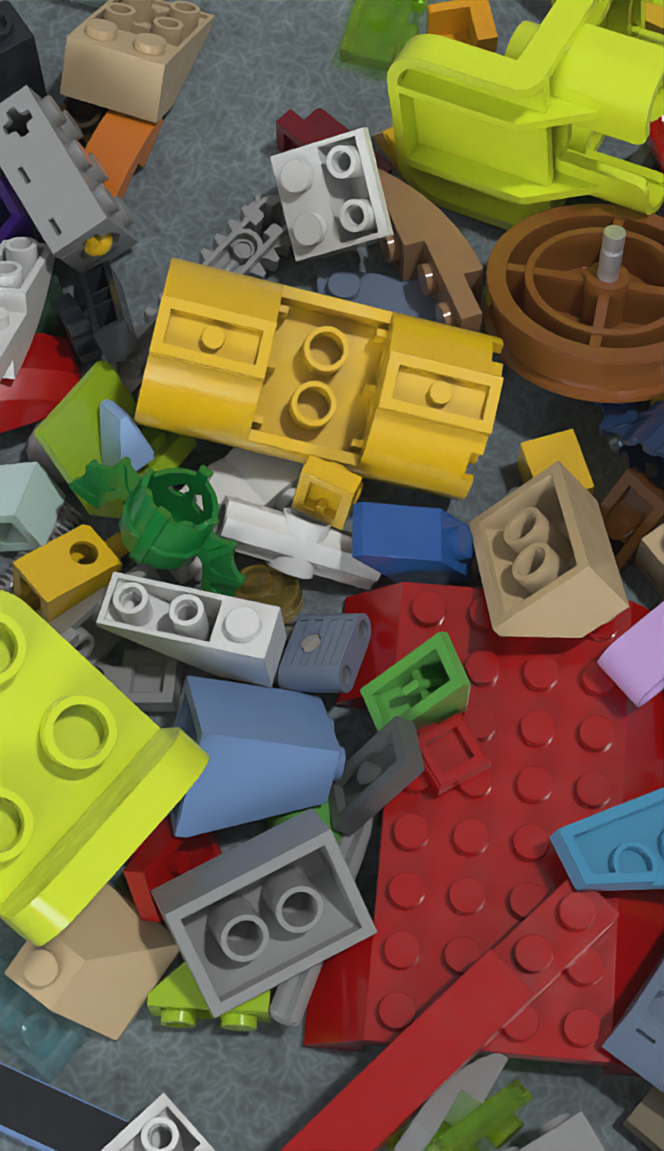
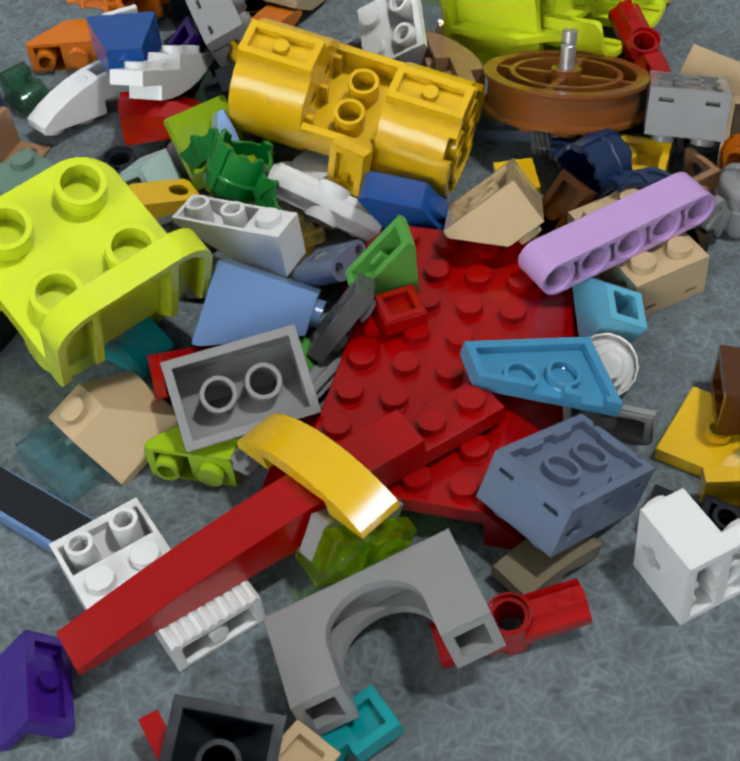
camera: 15 degrees right, 20 degrees down
none -> yellow slope [236,413,400,539]

